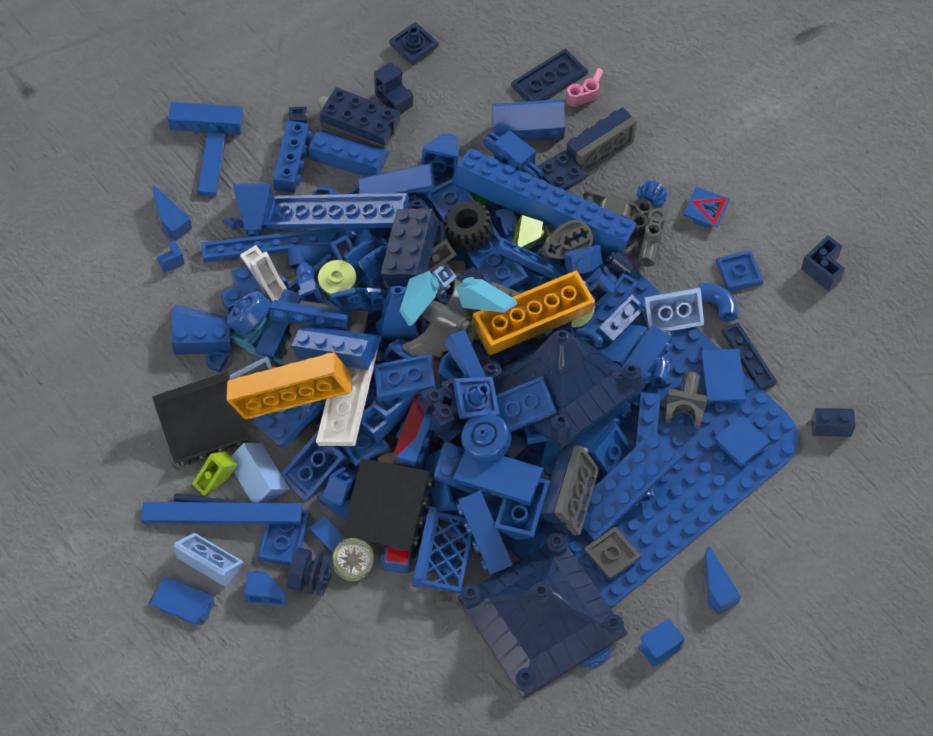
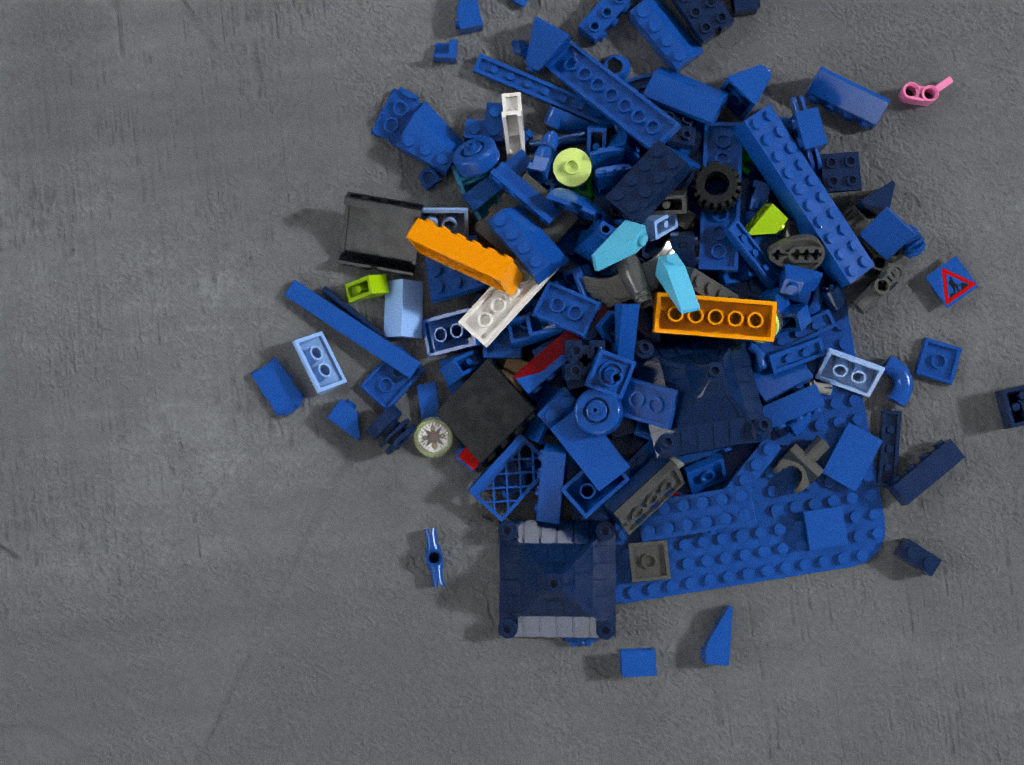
camera: 35 degrees right, 25 degrees up
dark blue tile [511,48,588,102] -> none
piece [566,107,639,173] -> none
none -> blue piece [371,87,422,147]
none -> blue pin [424,528,445,587]
none -> dark blue slope [853,180,895,216]
none -> blue tile [859,206,916,261]
none -> dark blue brick [887,439,965,506]

